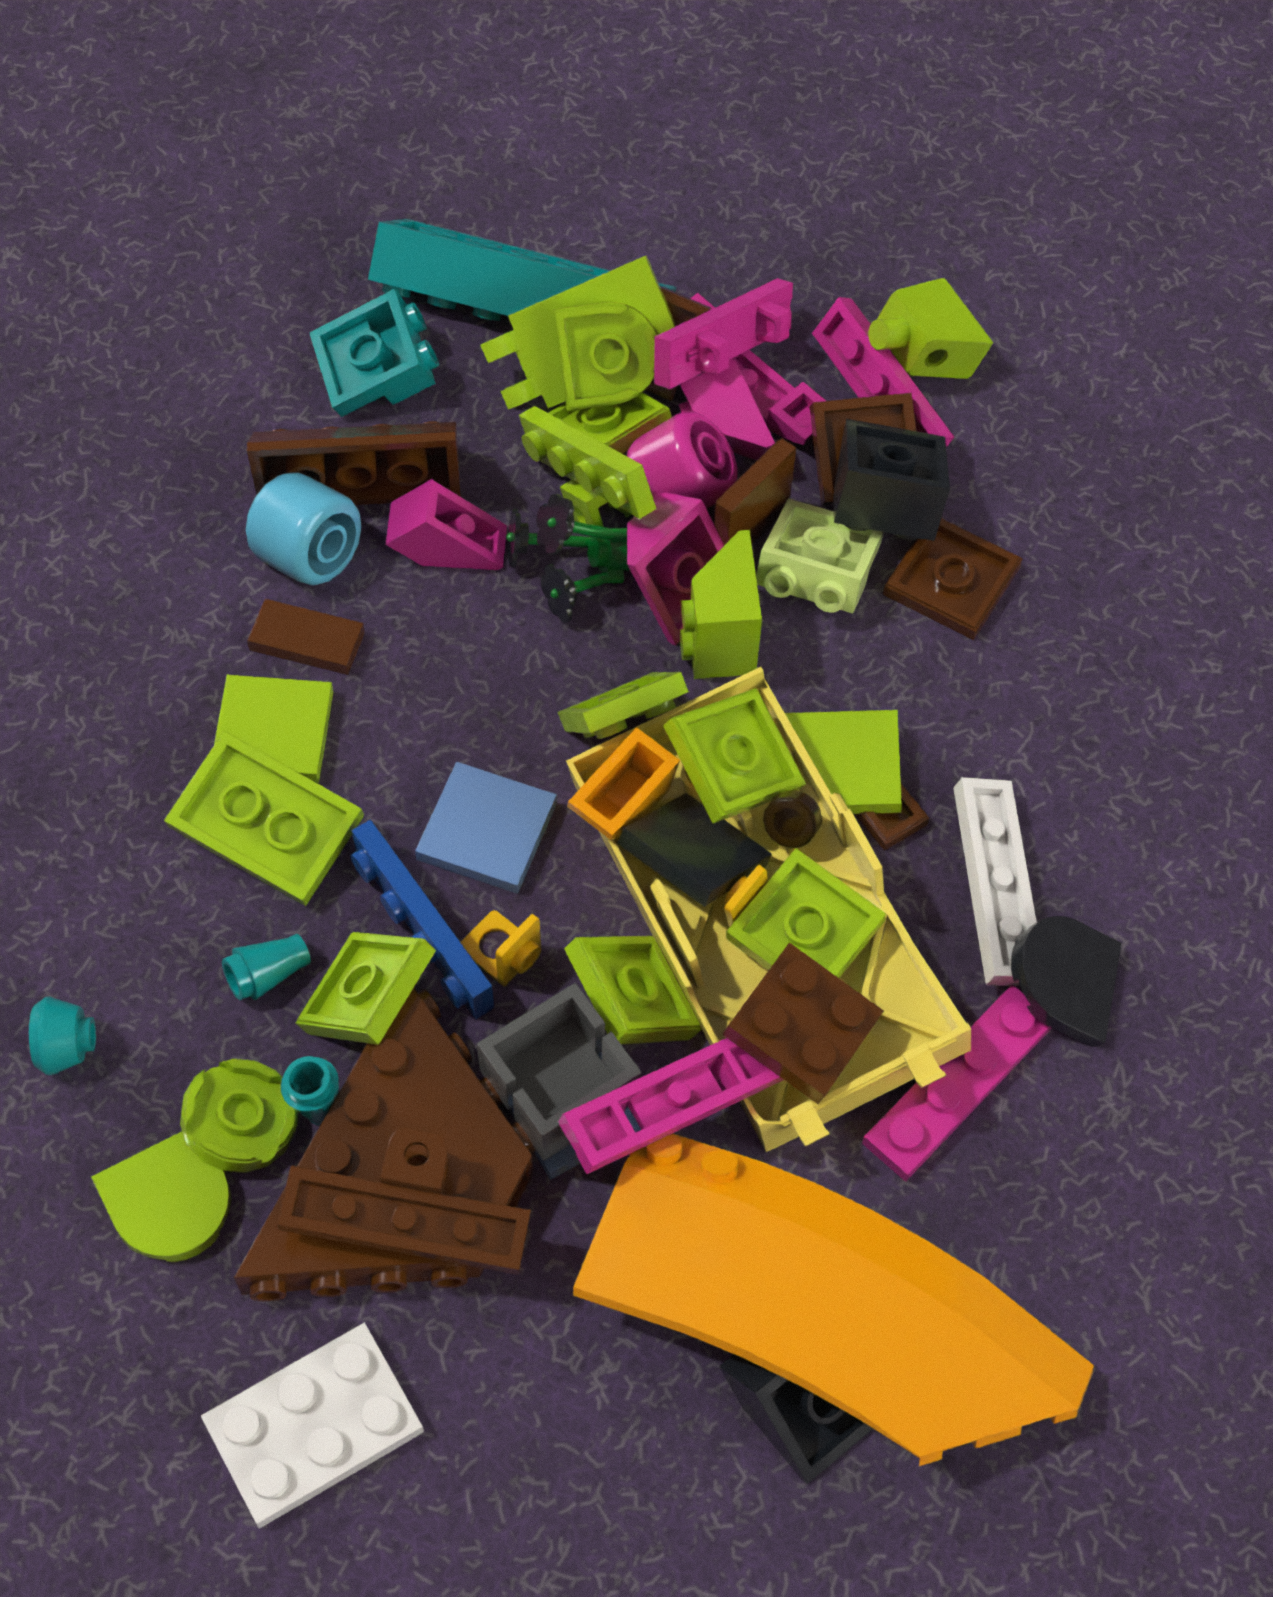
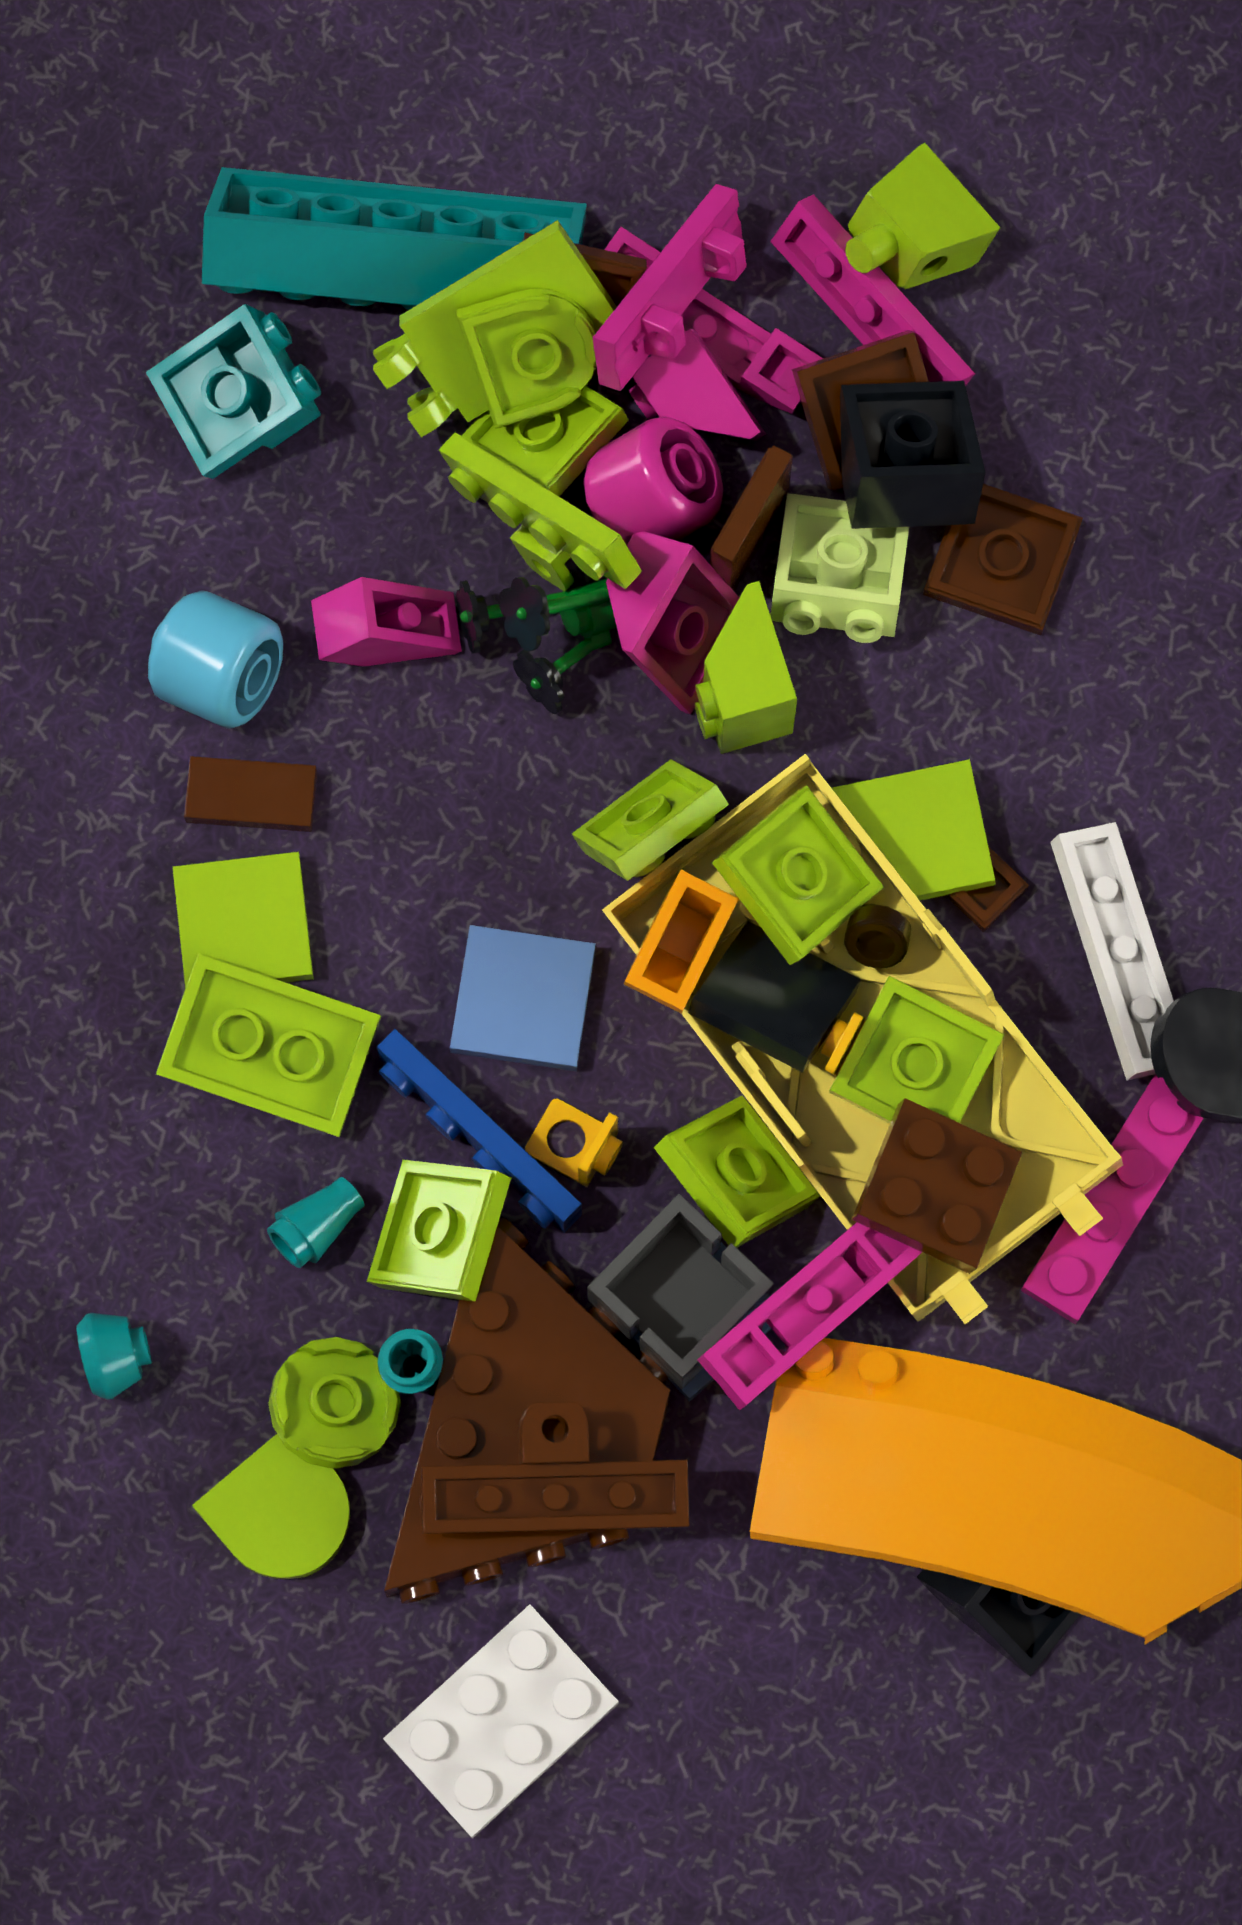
camera: 10 degrees left, 15 degrees up
reddish brown slope [247,421,461,505] -> none

